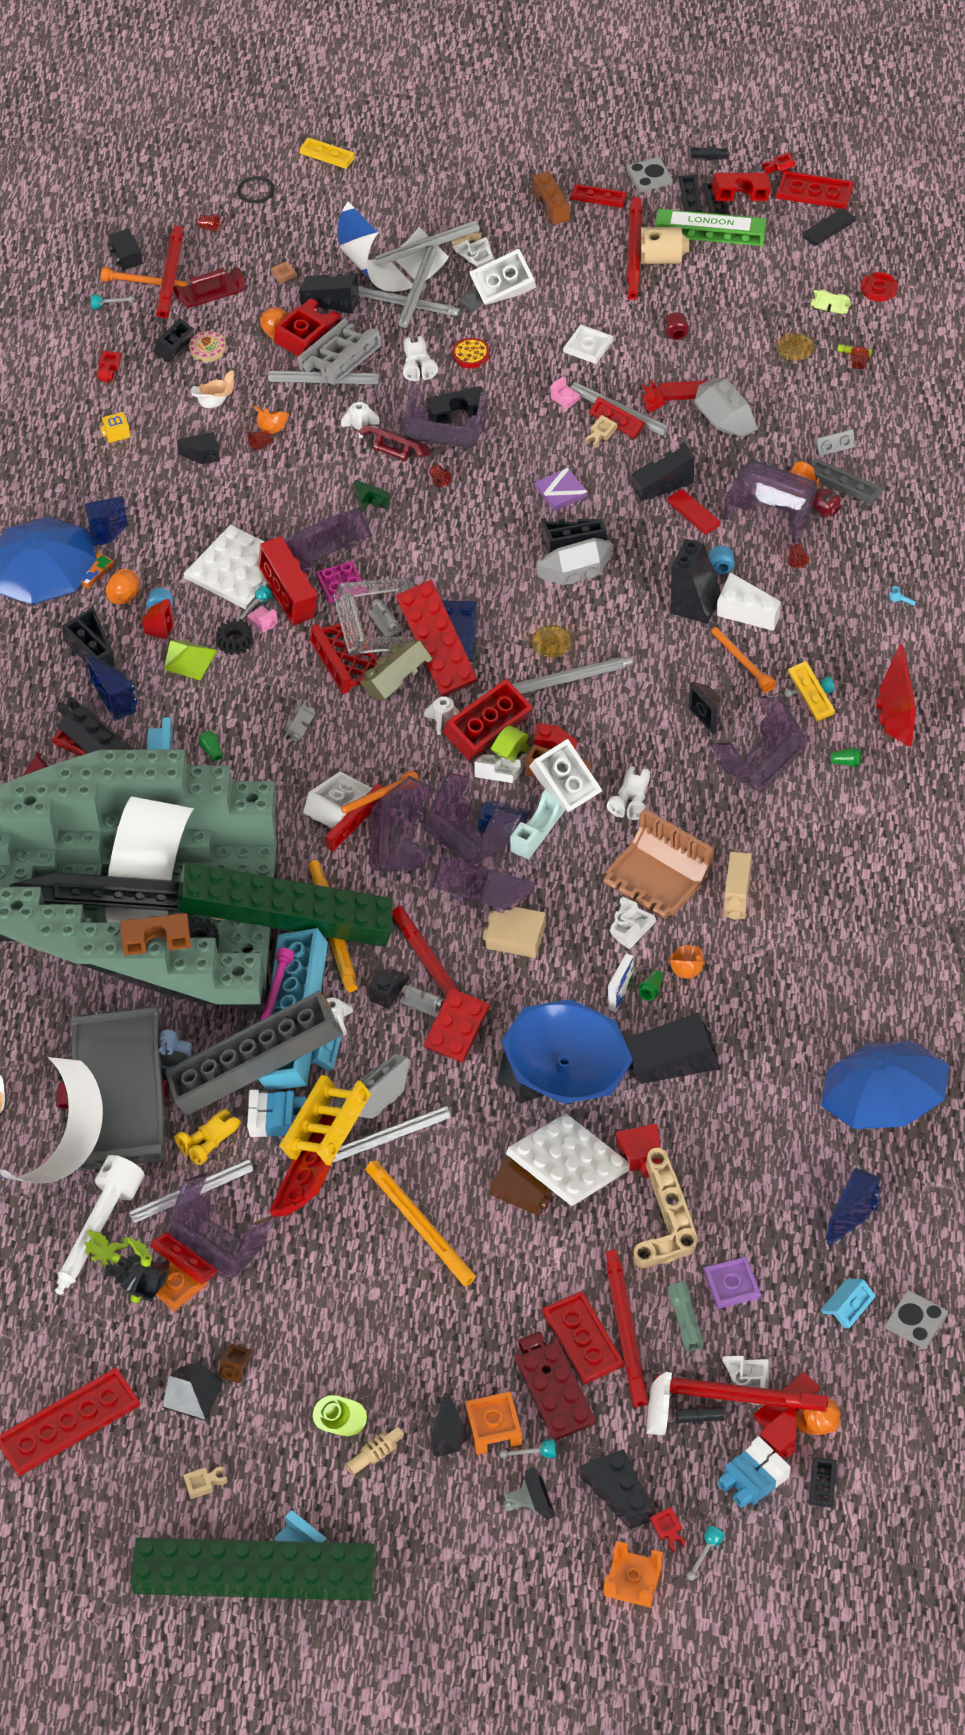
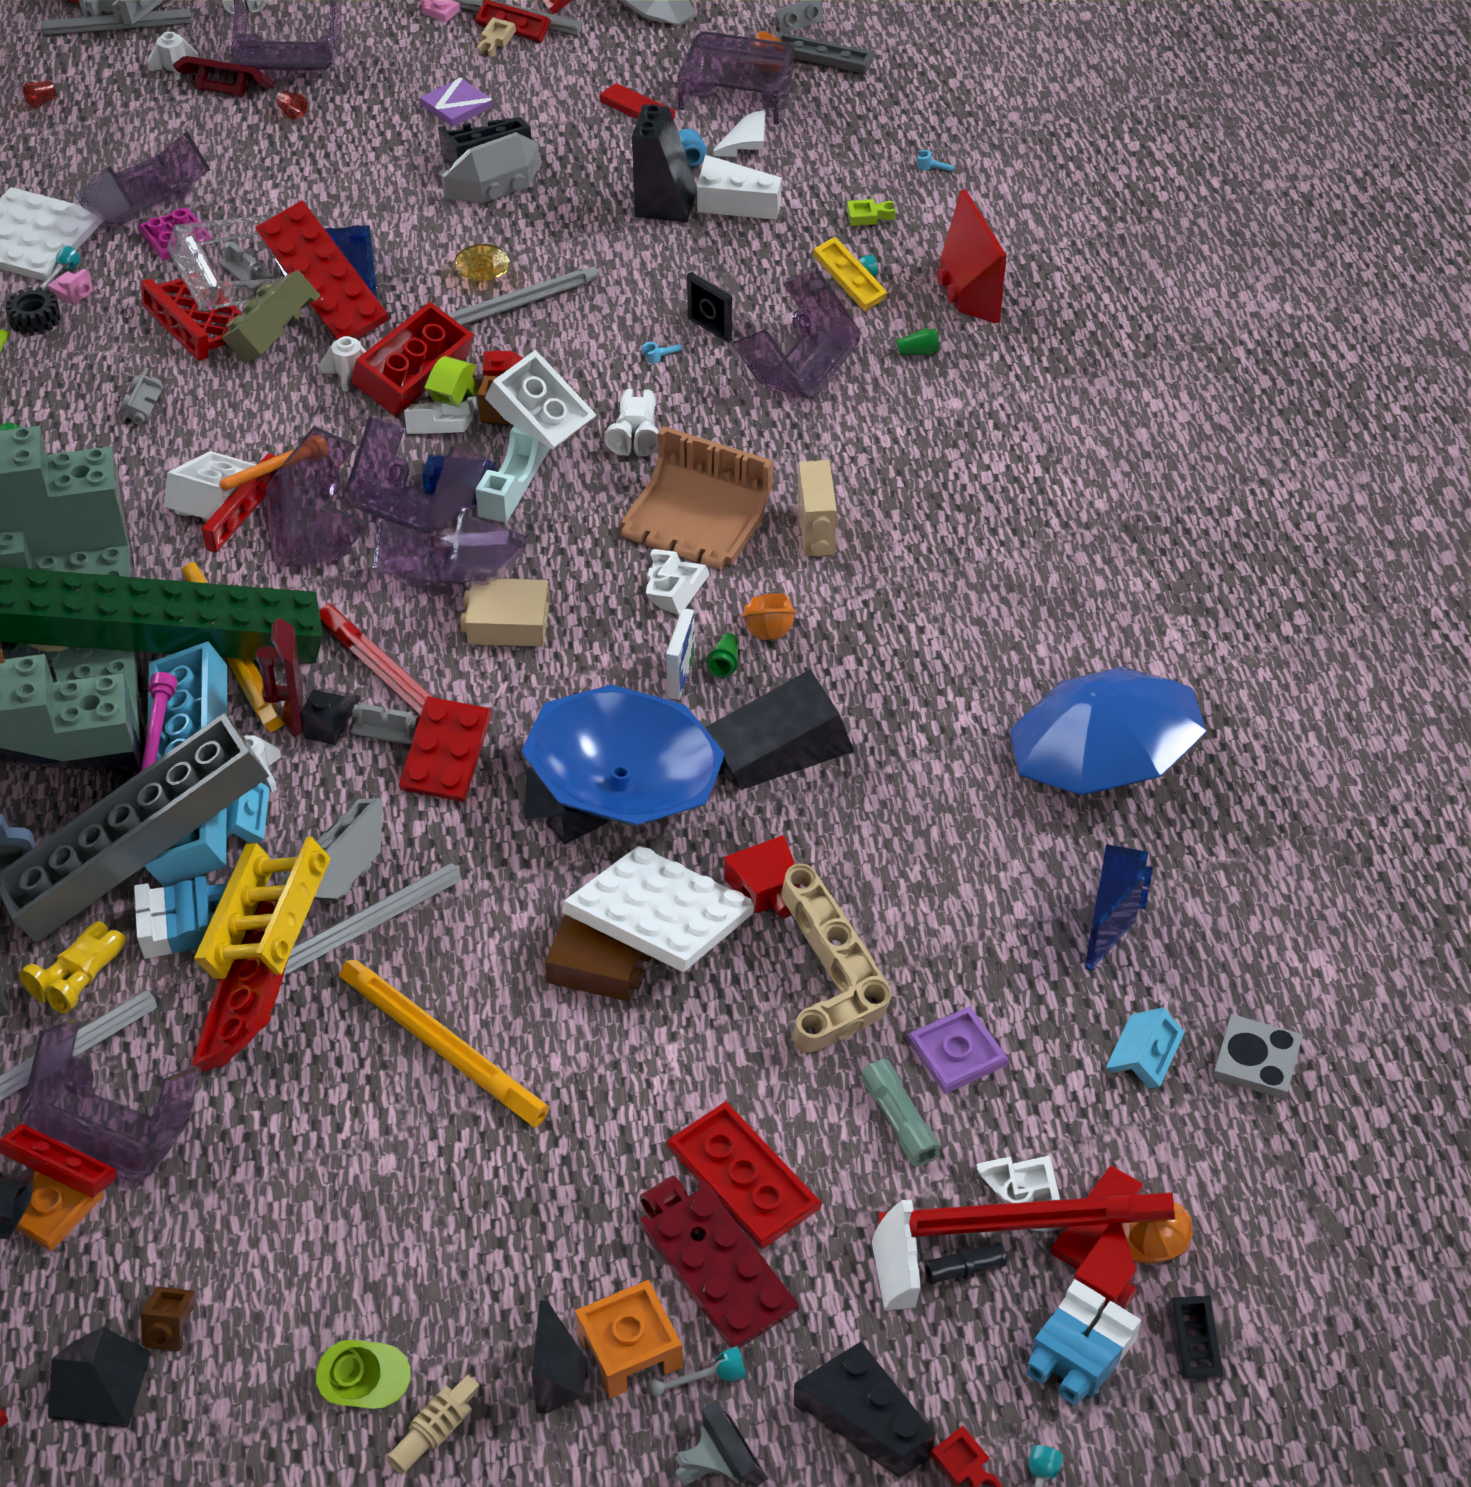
camera: 15 degrees left, 5 degrees down
orange piece [253,405,289,434] -> none
red brick [258,536,318,626] -> none
dark green slope [354,480,390,513] -> none
black arch [426,386,488,427] -> none
red piece [605,1250,649,1408] -> none
black wedge [632,442,695,501] -> none
orange piece [711,627,776,693] -> none
clear red piece [788,544,808,568] -> none
dark red head [812,488,842,517] -> none
none -> dark red piece [256,618,303,738]
none -> medium azure hand [642,342,682,364]
none -> white slope [713,110,765,157]
none -> lime plate [847,199,896,226]

